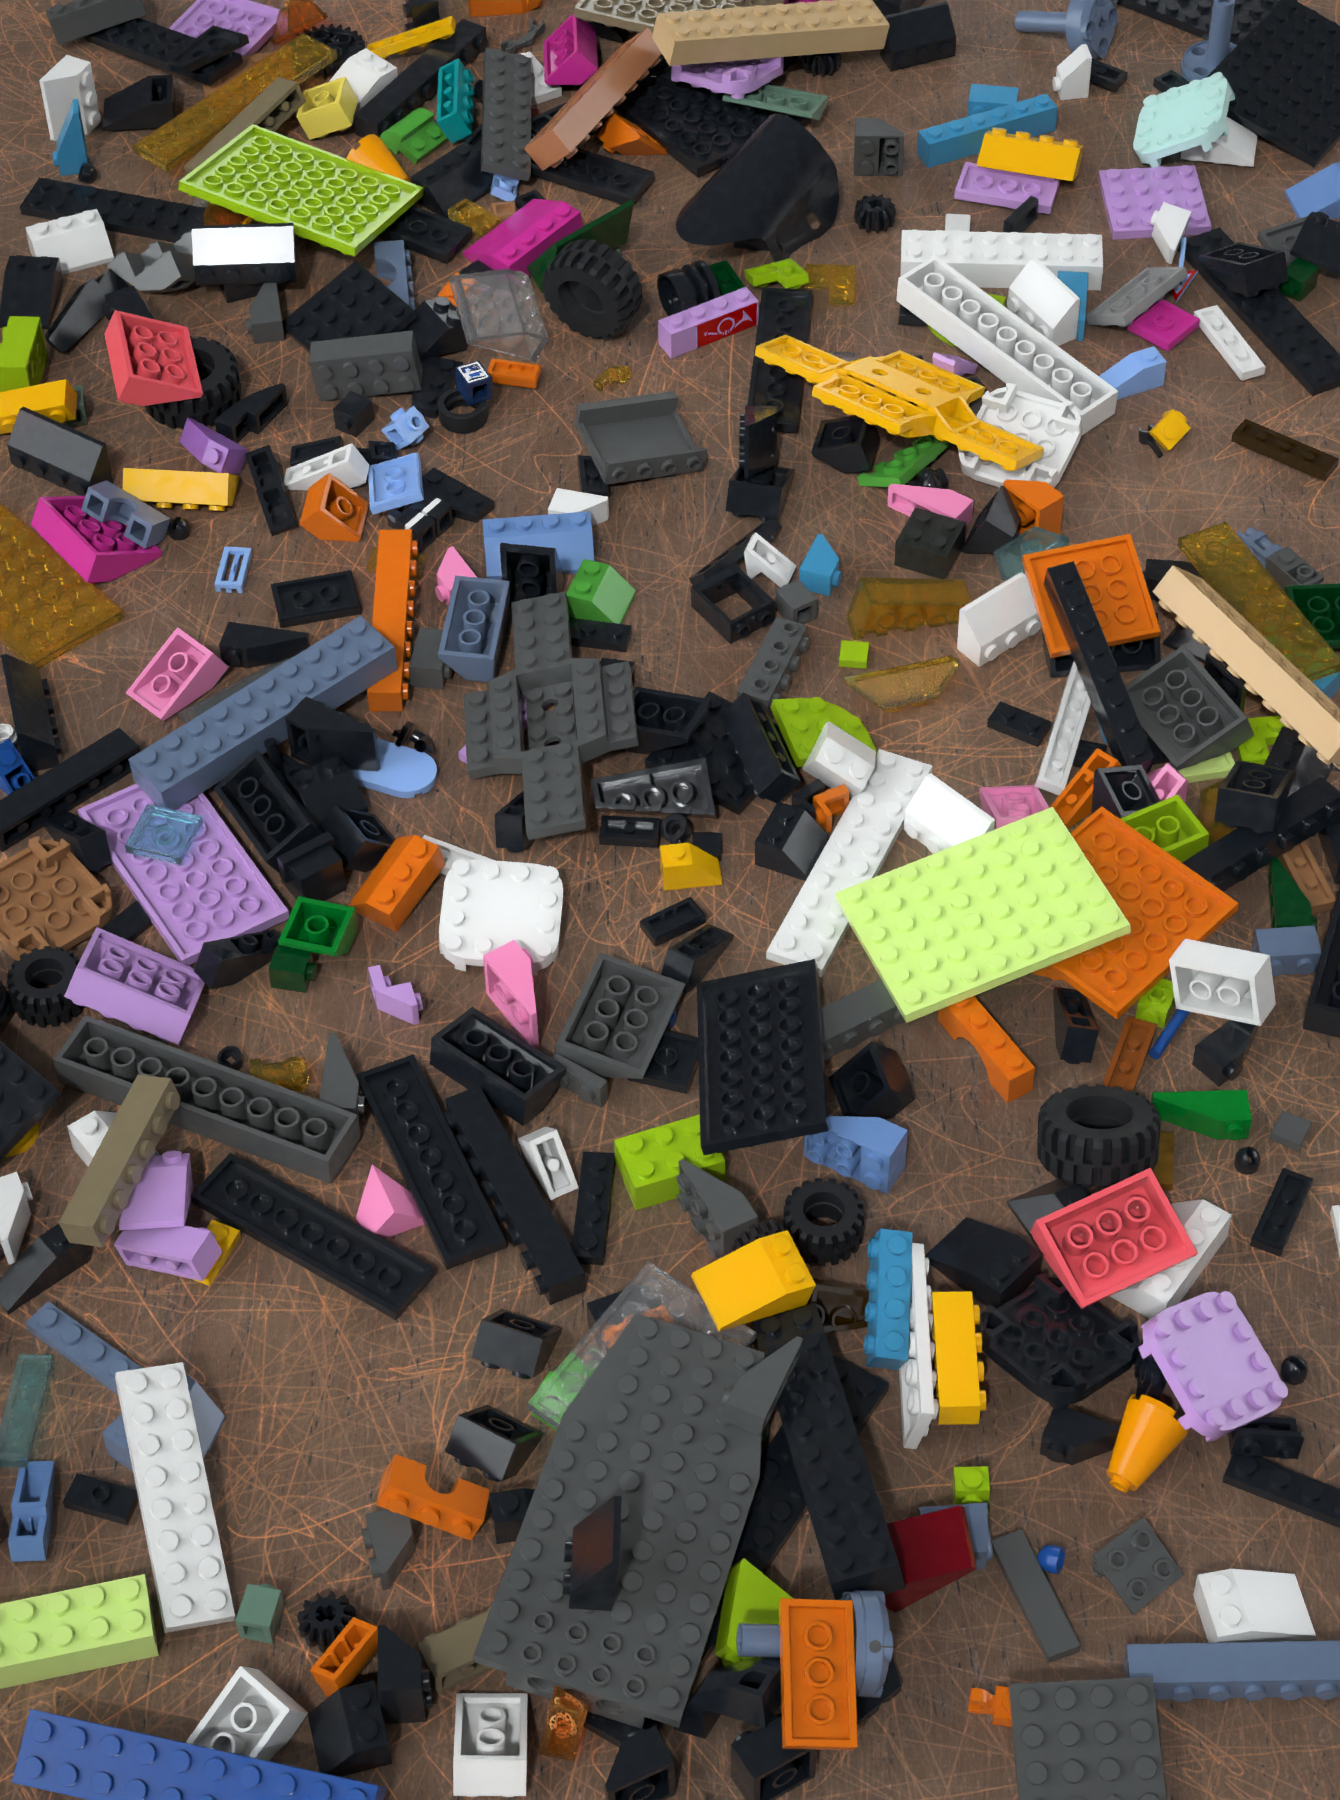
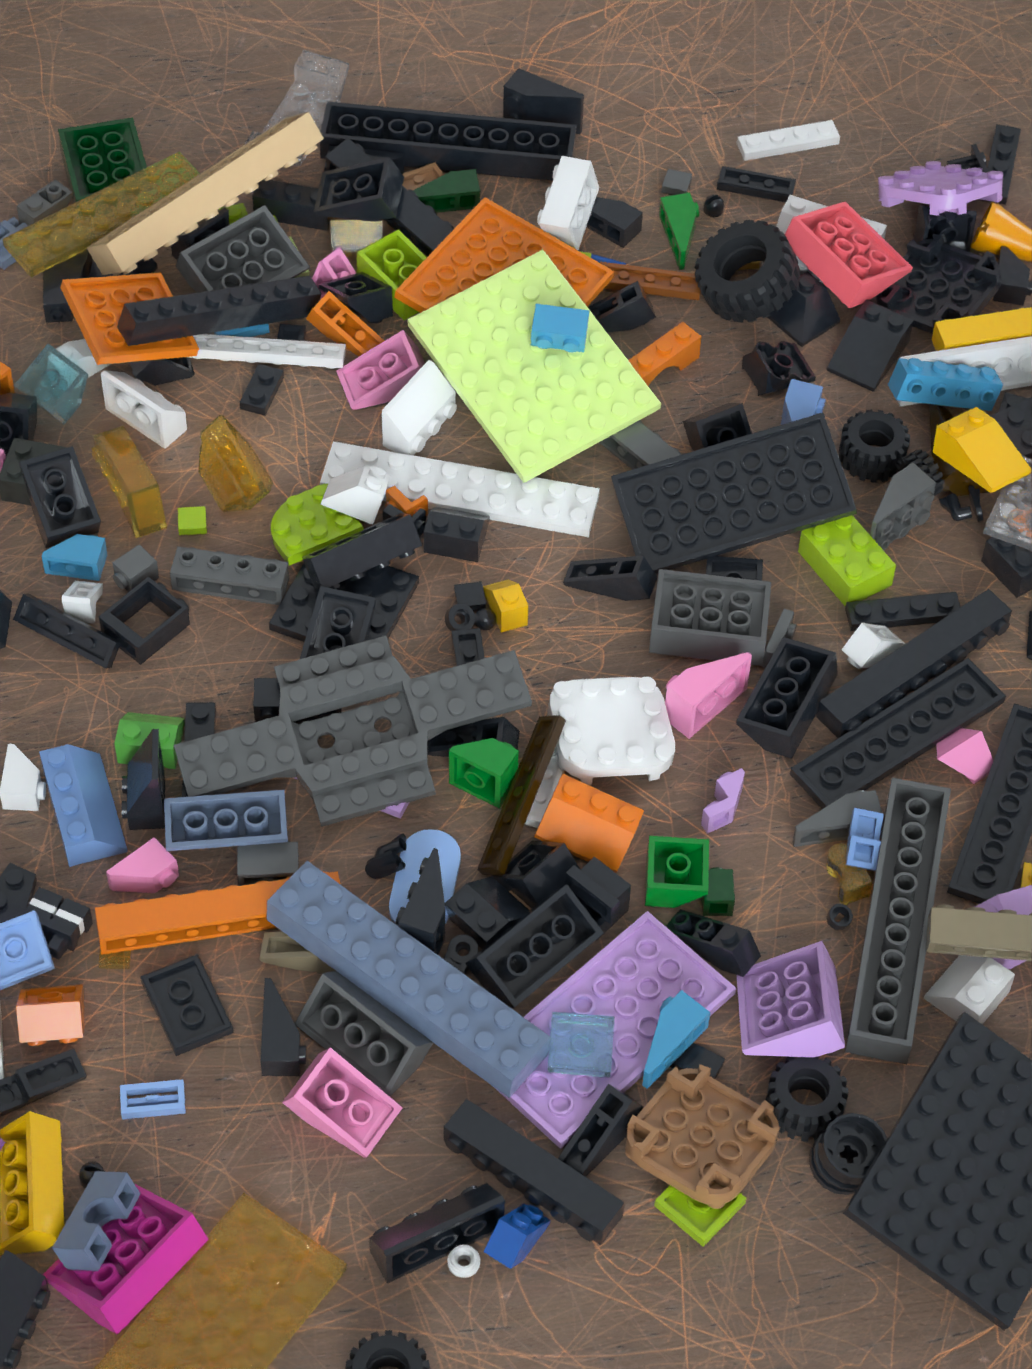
camera: 105 degrees left, 5 degrees up
black wedge [590,758,717,819] -> none
black plate [640,897,706,947] -> none
sand blue brick [1251,925,1322,976] -> none
black hinge [1280,1355,1308,1385] -> none
none -> black slope [19,446,101,548]
none -> green slope [449,738,519,809]
none -> dark brown tile [477,715,566,875]
none -> dark azure brick [531,304,590,352]
none -> dark azure slope [642,990,710,1089]
none -> black slope [742,341,816,396]
none -> medium blue slope [845,808,884,871]

